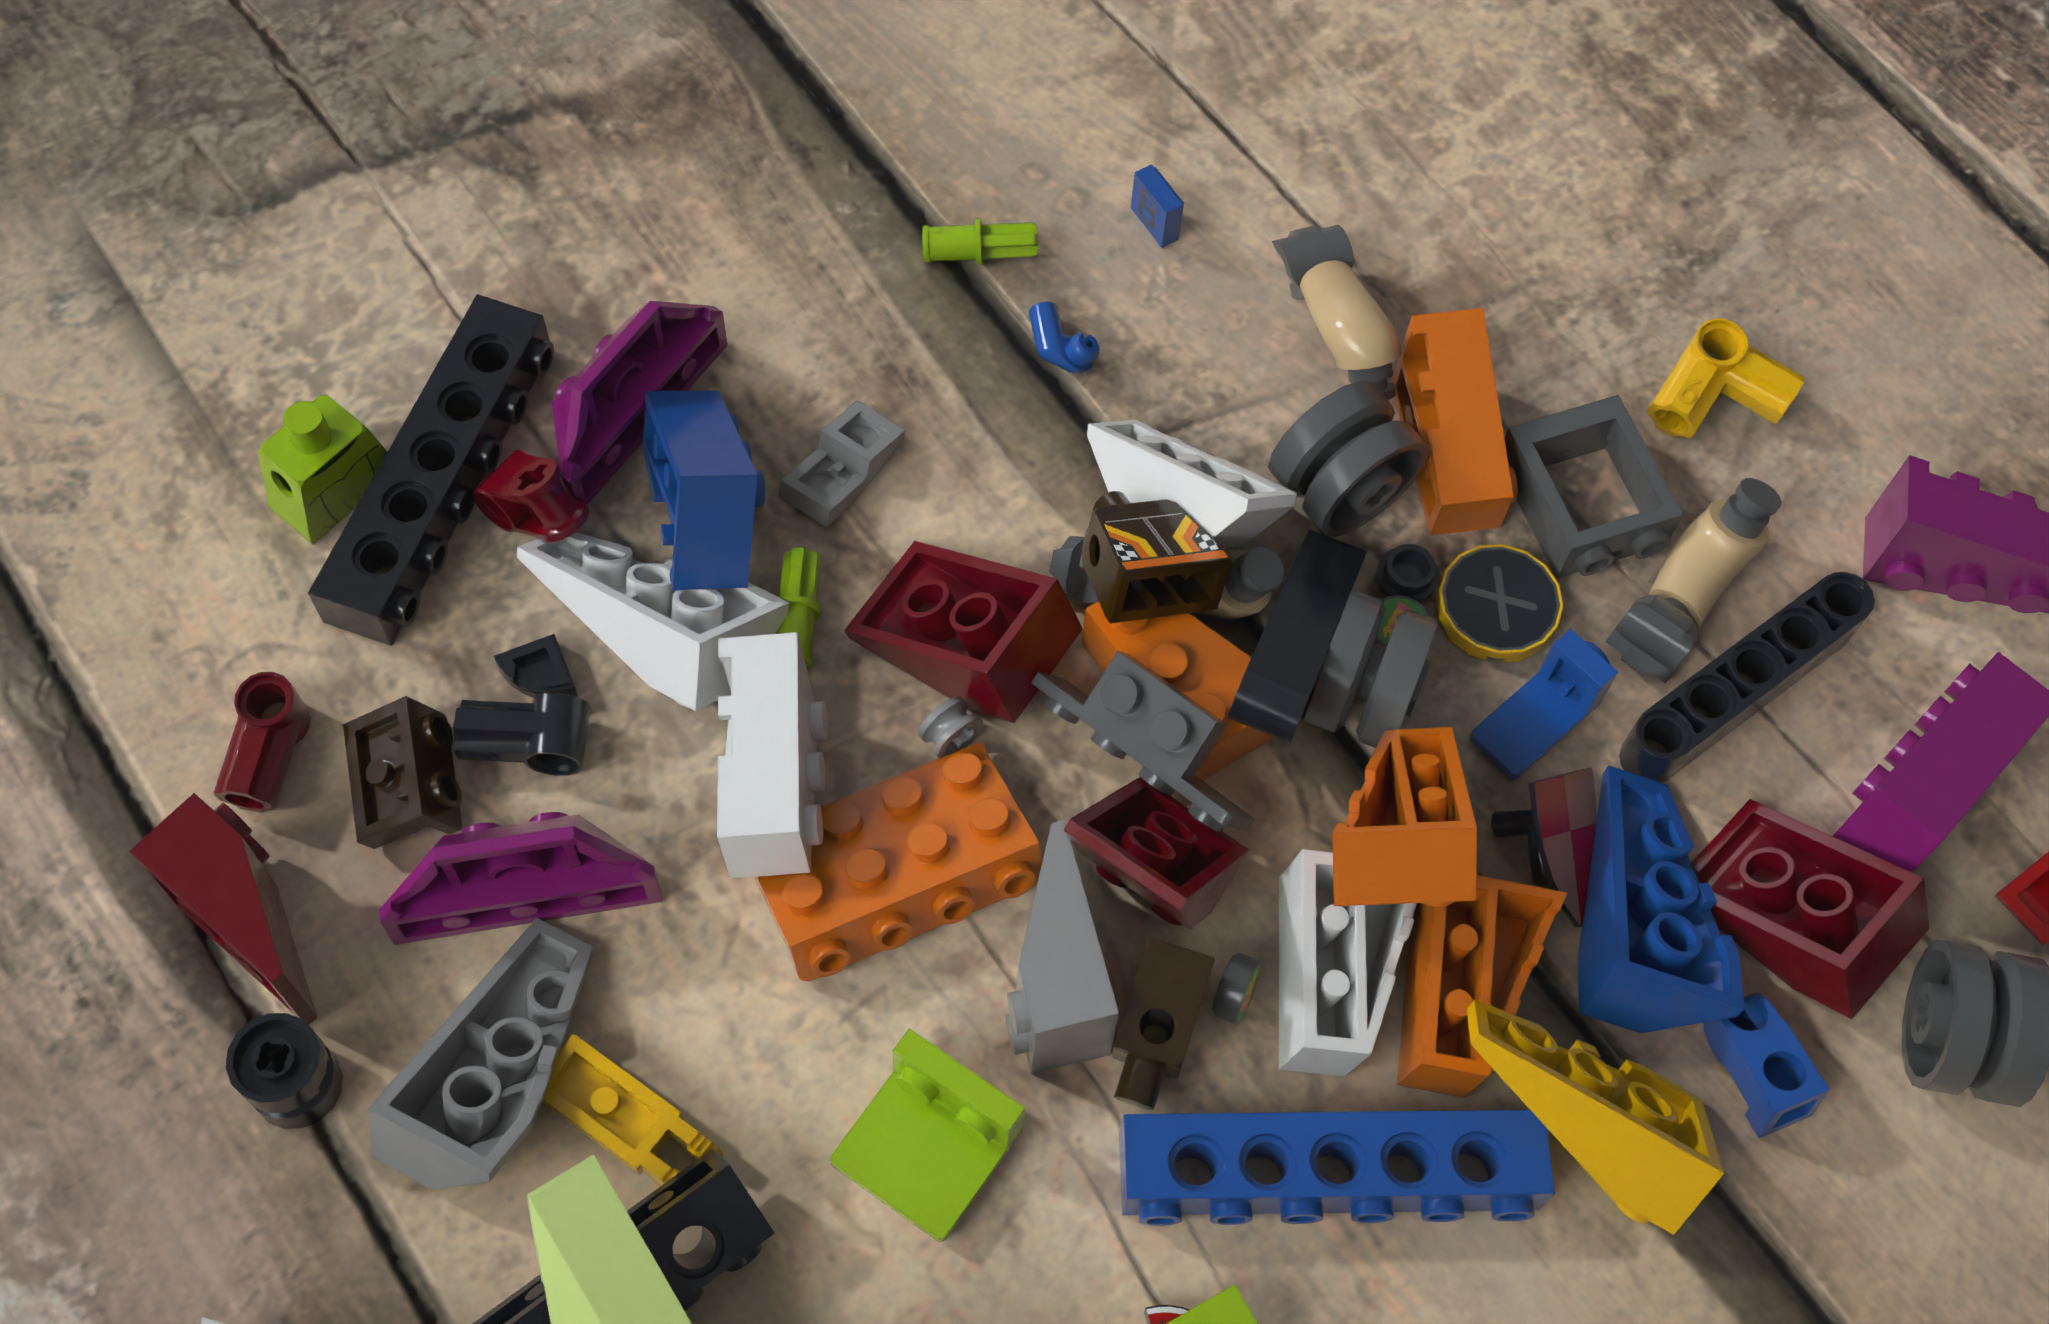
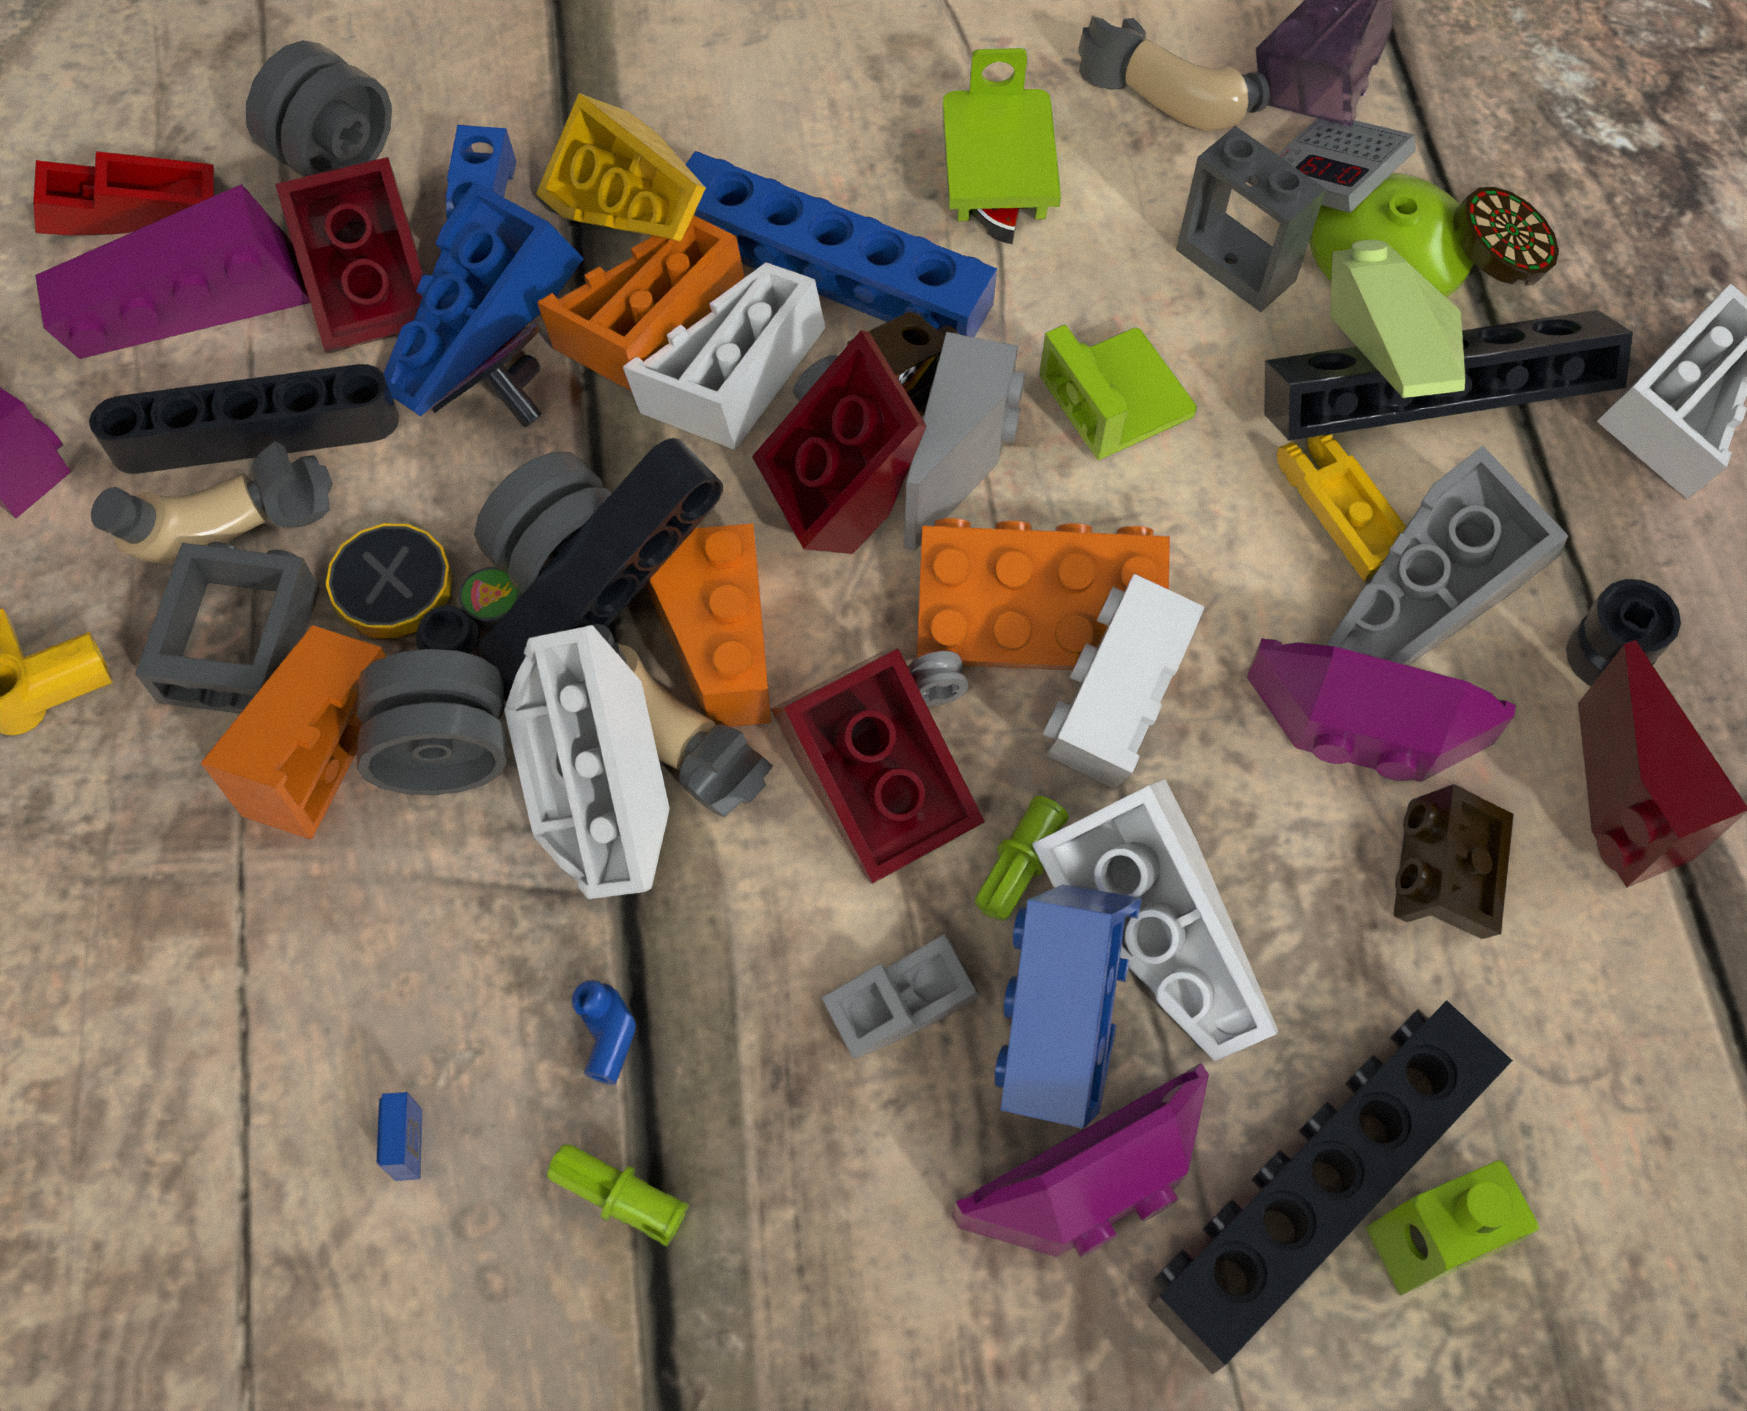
camera: 150 degrees left, 0 degrees up
dark red piece [214,672,311,813] -> none
black piece [453,693,591,776] -> none
dark red piece [472,450,590,542] -> none
black tile [494,634,578,698] -> none
dark grey bracket [1031,651,1255,832] -> none
dark brown torso [1082,491,1233,624] -> none
tan piece [1272,225,1402,400] -> none
orange wedge [1332,727,1477,907] -> none
blue bracket [1470,628,1619,780] -> none

